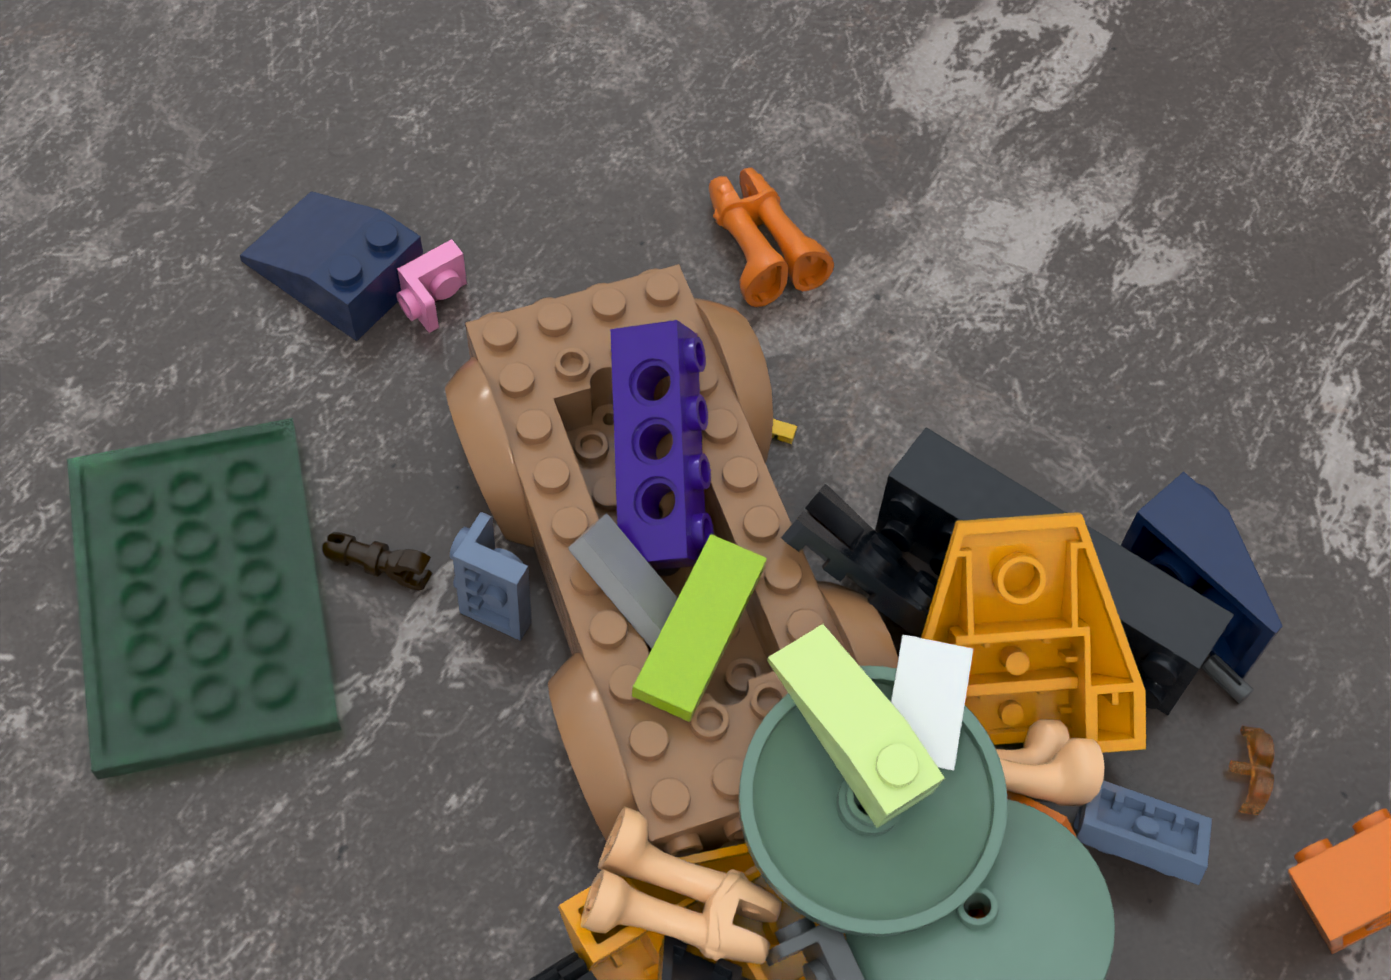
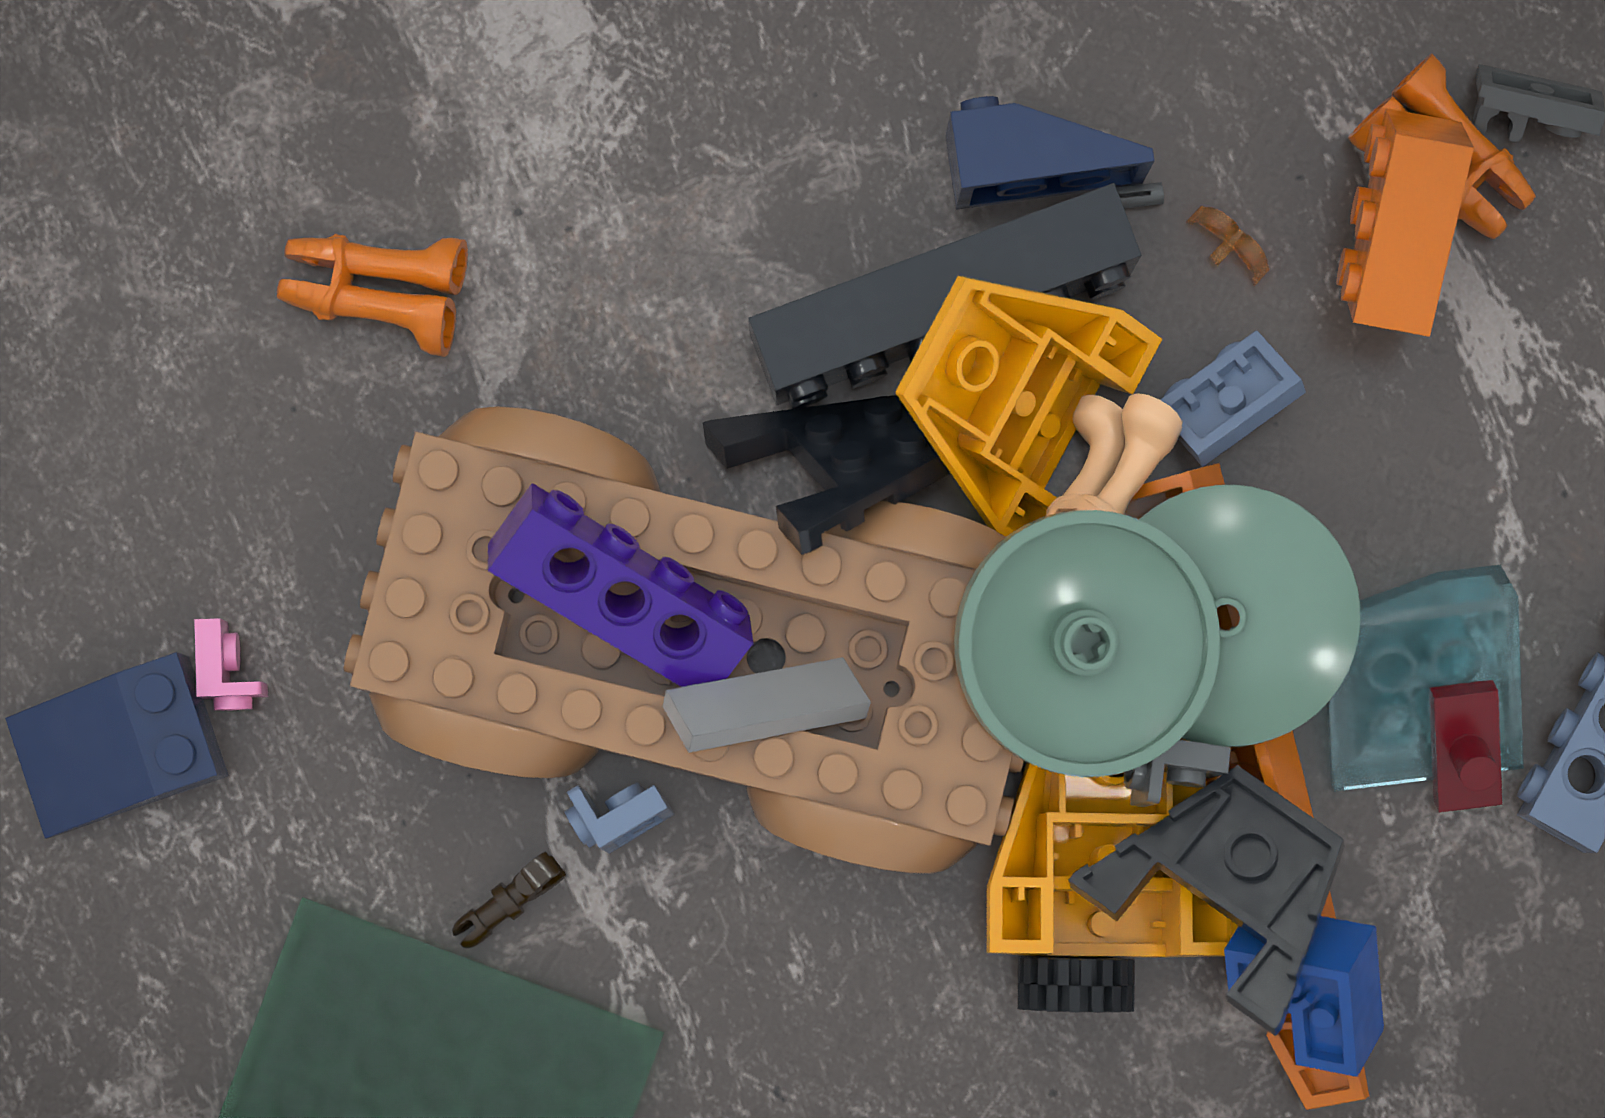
camera: 55 degrees left, 25 degrees up
light nougat piece [580,807,782,964] -> none
lime tile [632,534,767,722] -> none
yellowish green slope [767,624,945,828] -> none
yellow piece [772,419,797,444] -> none
white sticker [891,635,973,771] -> none

